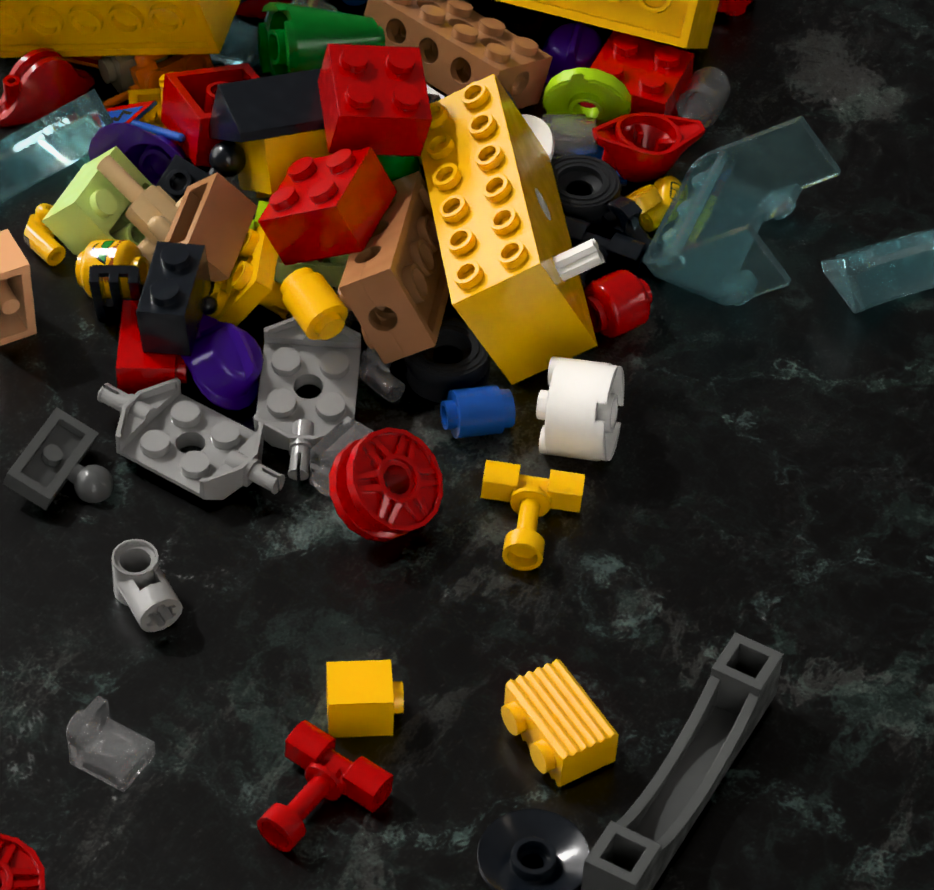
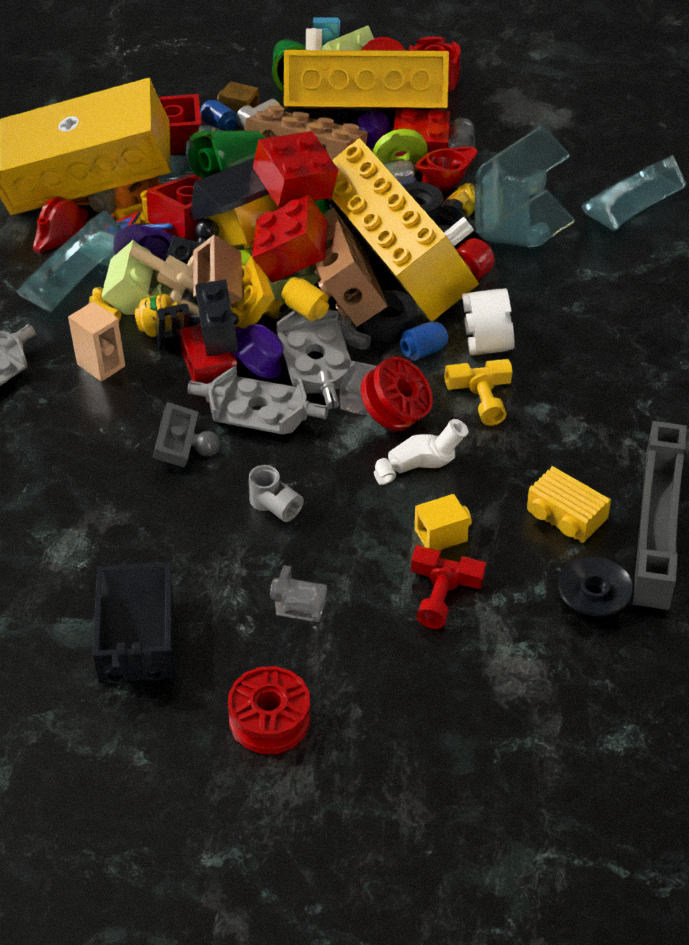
camera: 15 degrees left, 0 degrees up
none -> white arm [374,419,468,485]

